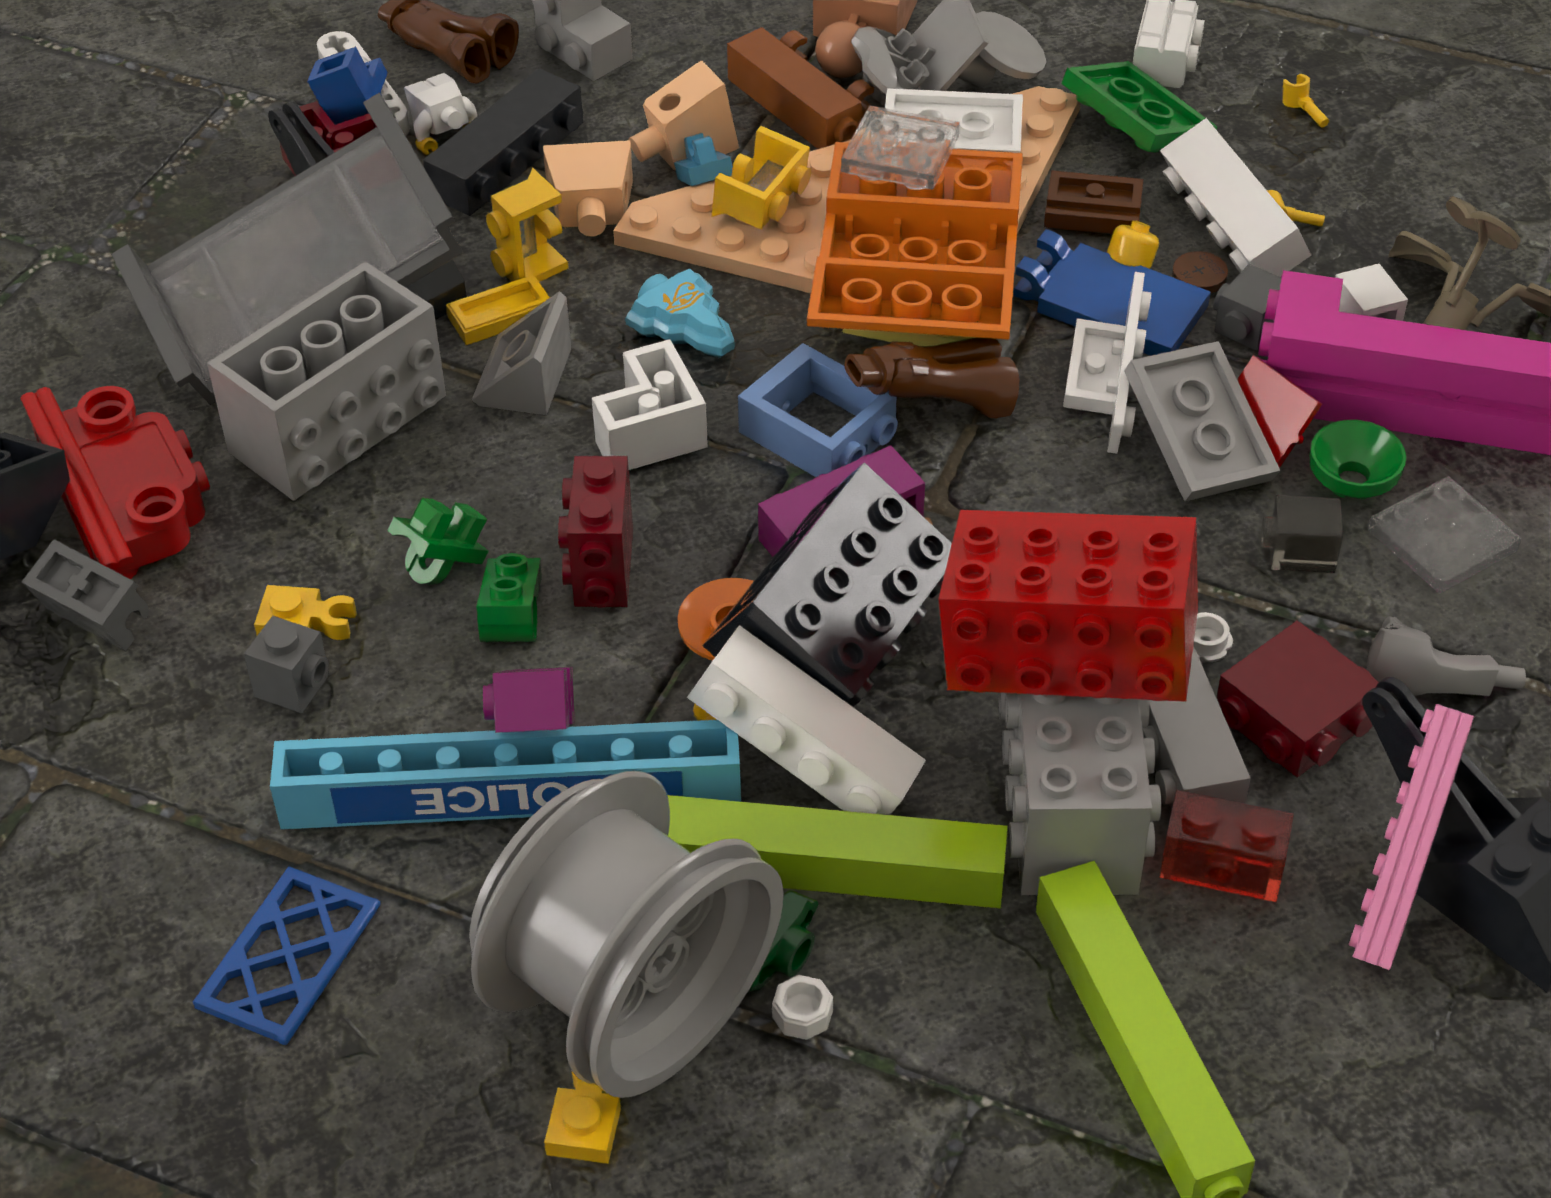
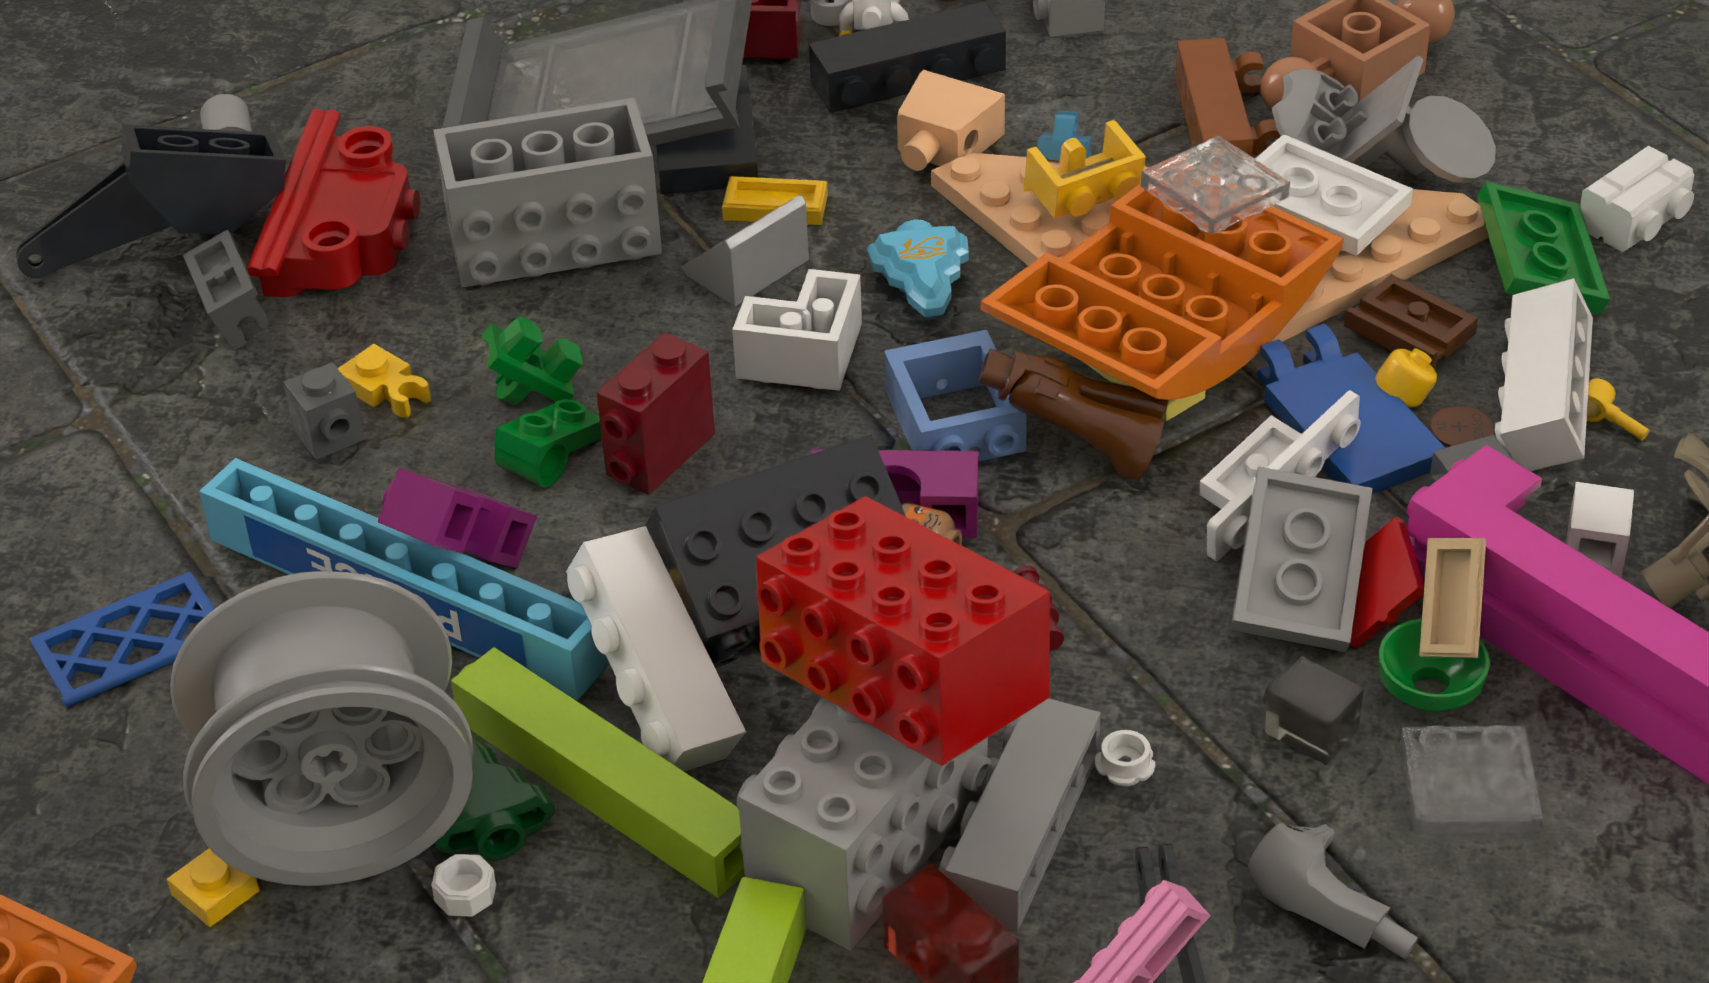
camera: 35 degrees right, 5 degrees down
yellow window [486,167,568,282] -> none
light nougat torso [629,61,739,171] -> none
dark red brick [1216,620,1379,778] -> none
none -> tan tile [1419,538,1486,658]

